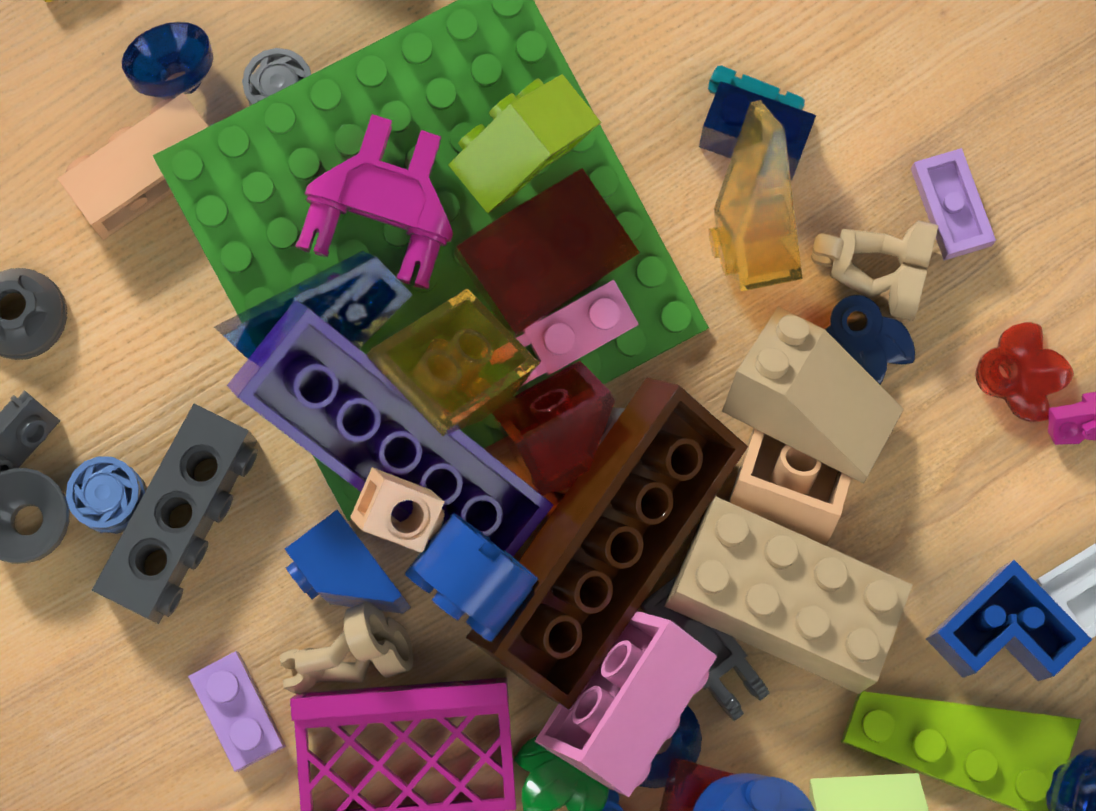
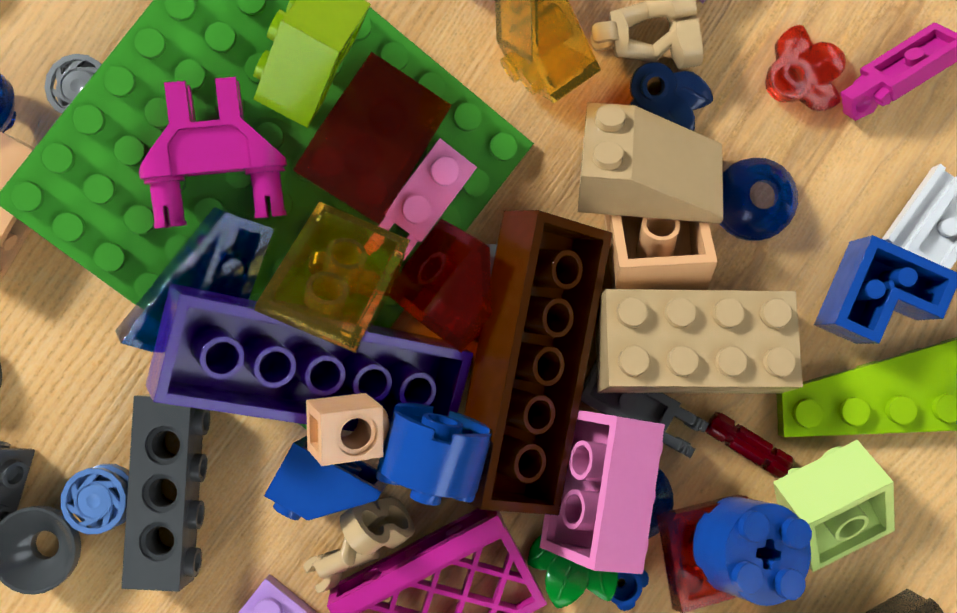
camera: 20 degrees left, 10 degrees up
none -> dark red axle [705,412,794,478]
none -> clear blue piece [720,158,798,241]

